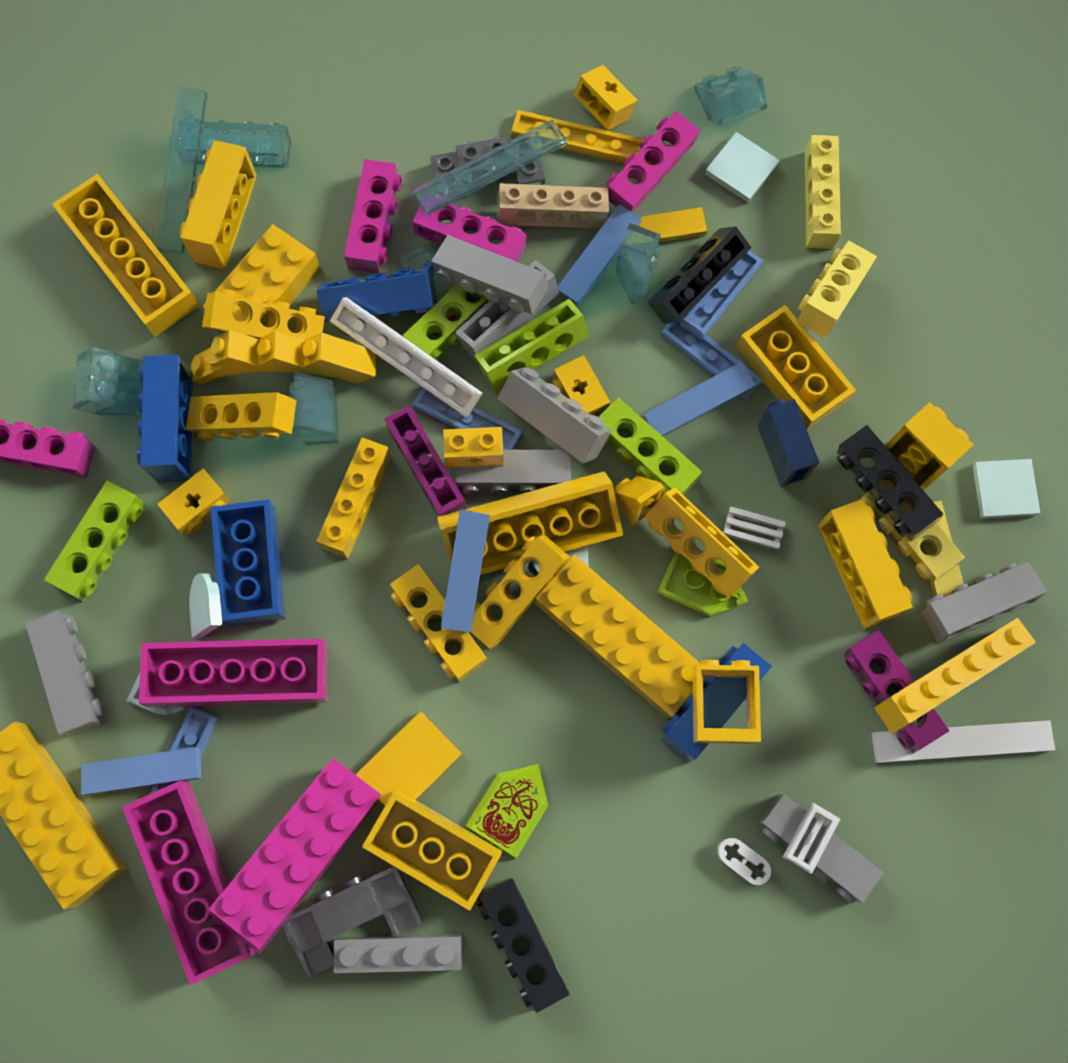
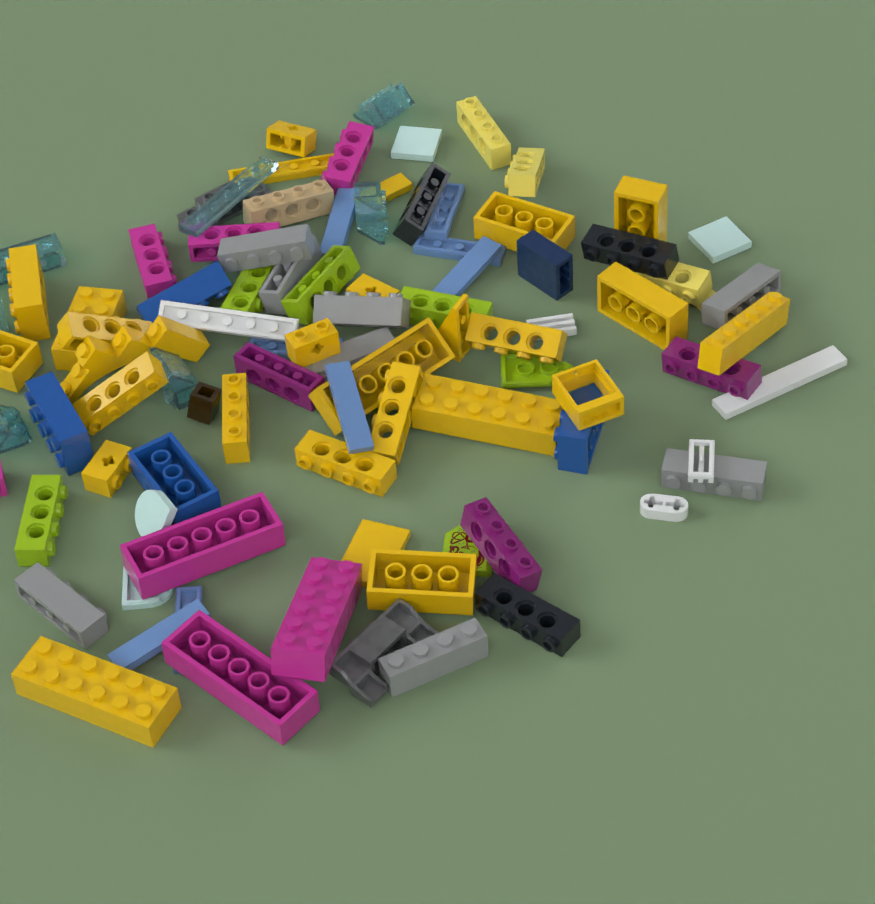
camera: 20 degrees left, 30 degrees down
none -> dark brown brick [187,381,222,425]
none -> magenta brick [460,497,542,592]

